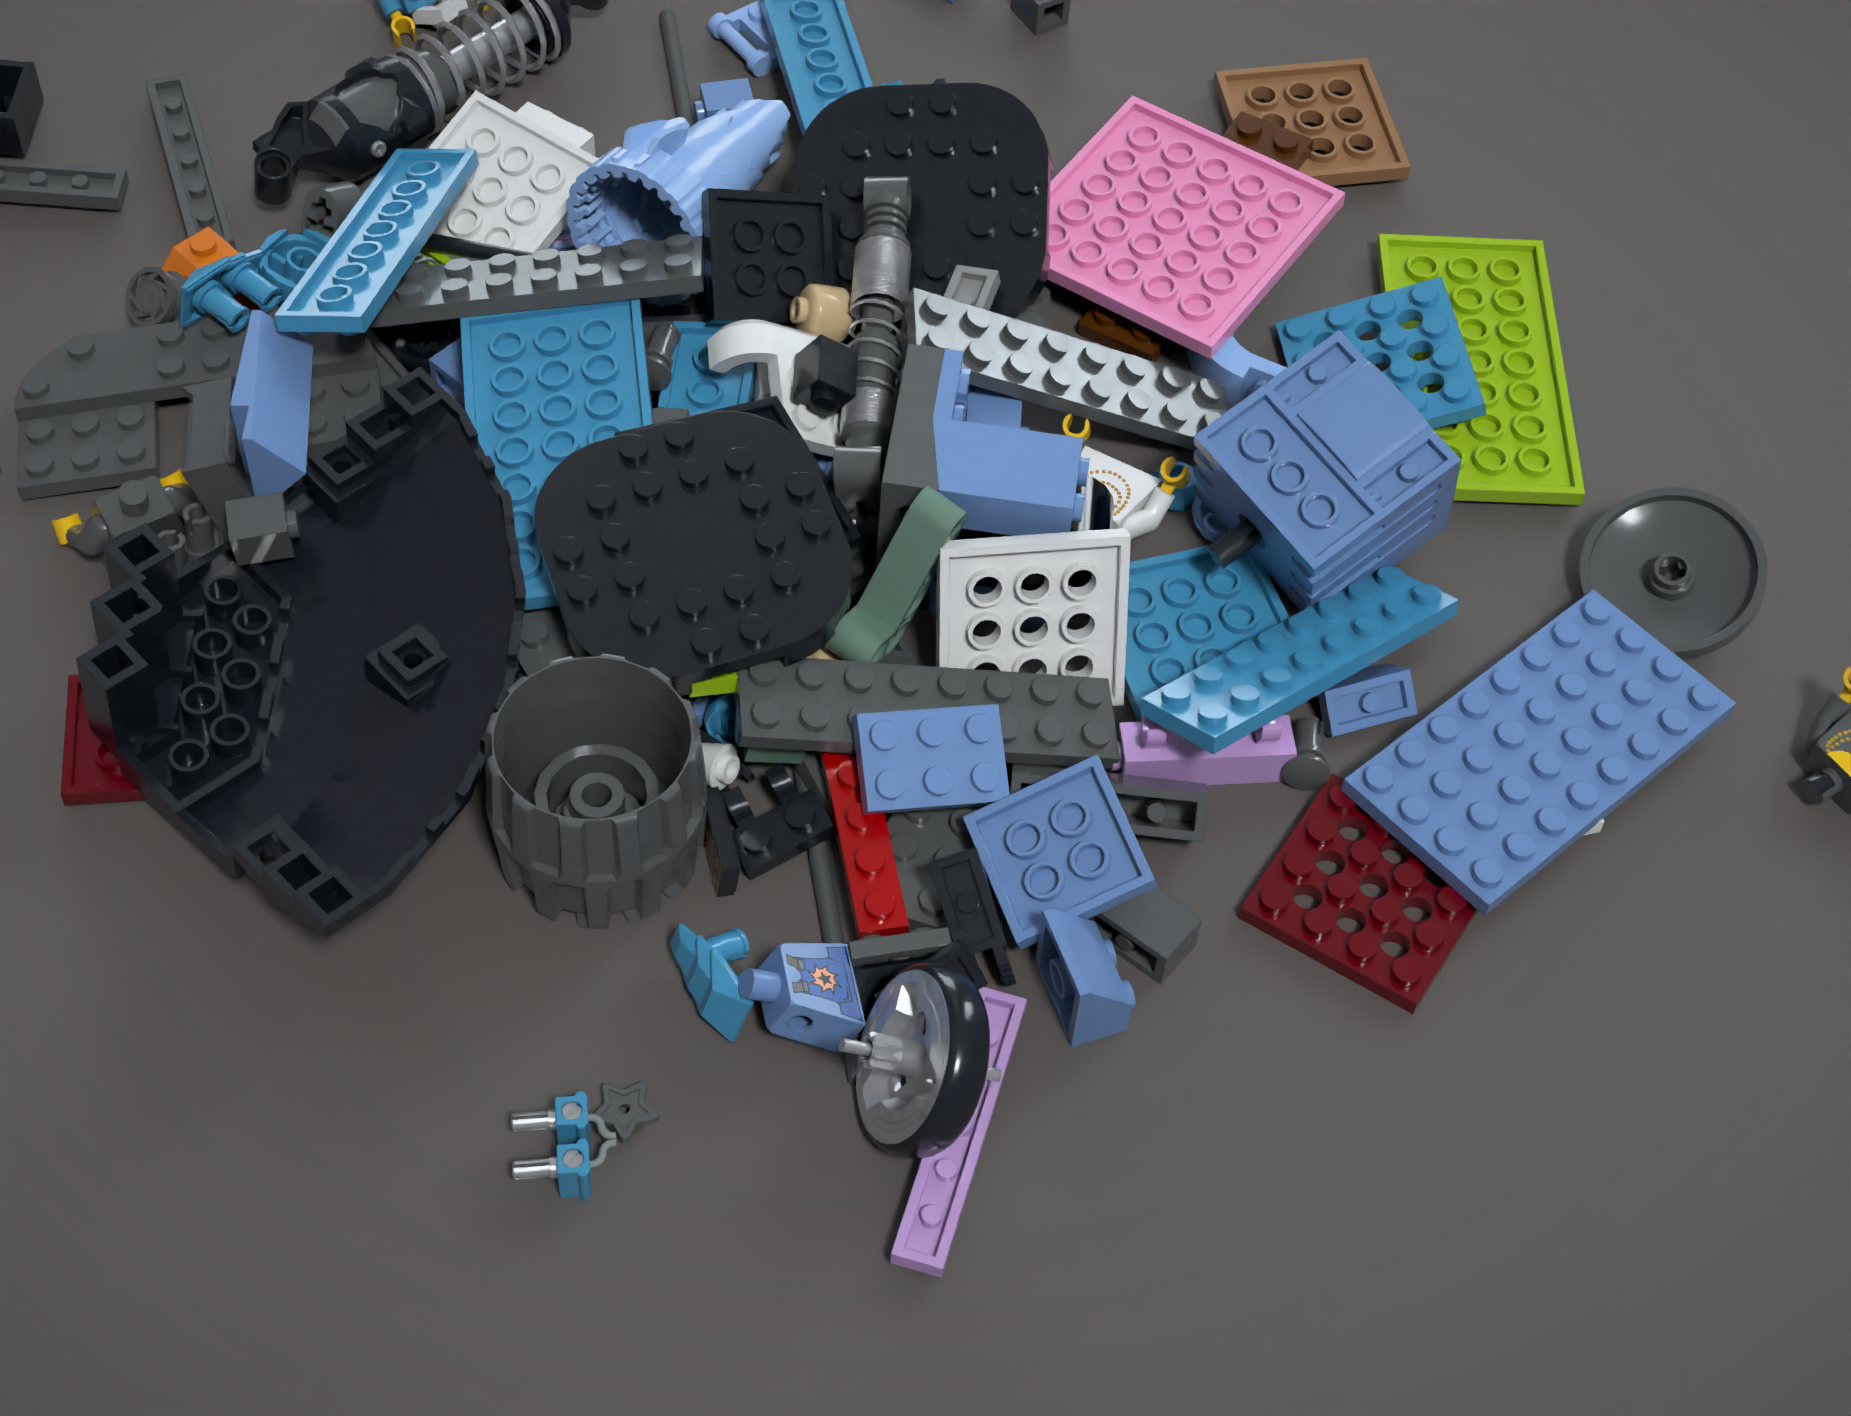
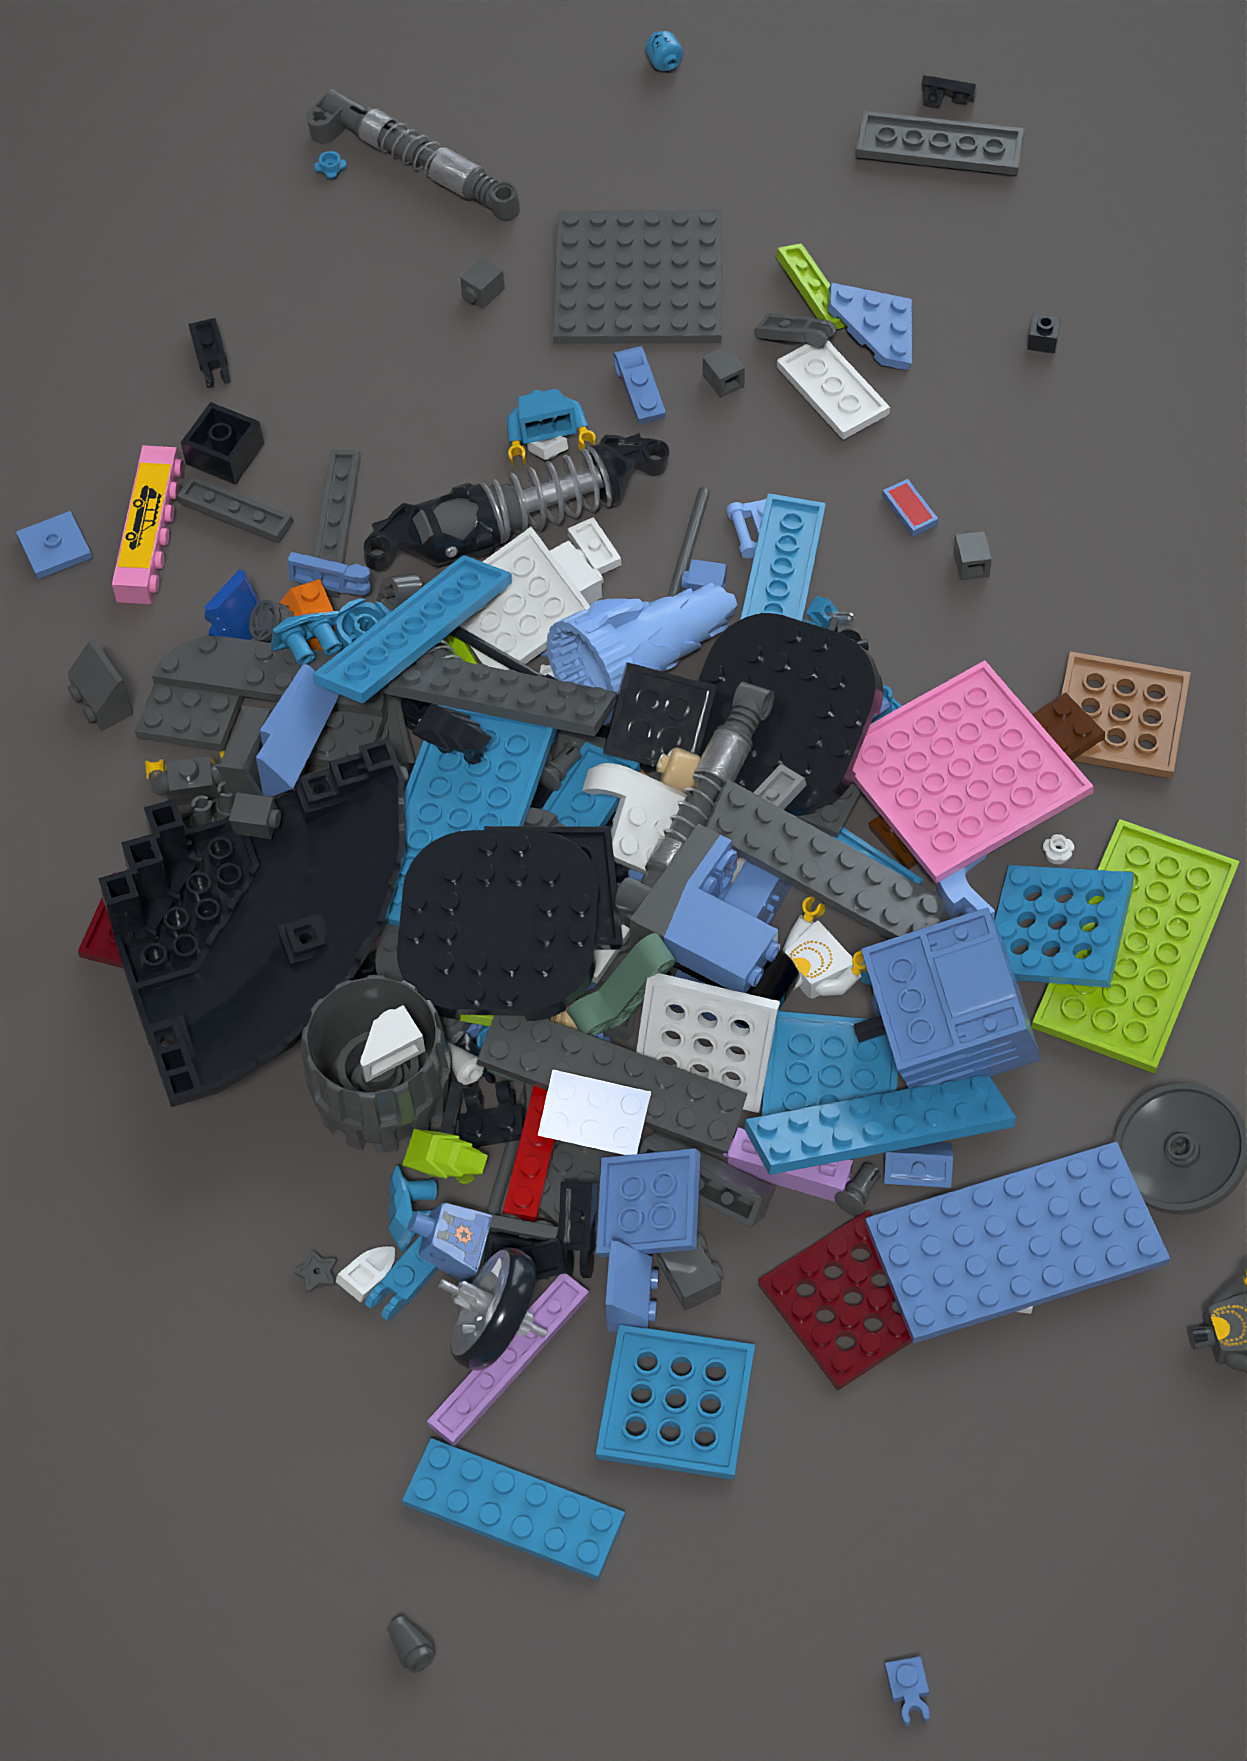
camera: 30 degrees right, 5 degrees up
piece [511,1091,616,1201] -> none
black brick [792,334,858,416] -> none
none -> blue slope [204,570,260,640]
none -> medium blue hinge [288,552,371,596]
none -> white plate [335,1246,395,1303]
none -> white slope [360,1005,425,1082]
none -> dark azure hinge [365,1235,439,1321]
none -> lime connector [402,1129,488,1184]
none -> dark azure plate [402,1438,625,1581]
none -> black connector [412,703,491,765]
none -> white plate [568,517,622,574]
none -> dark azure piece [595,1324,755,1480]
none -> medium blue plate [884,1656,929,1727]
none -> white plate [1043,834,1074,864]

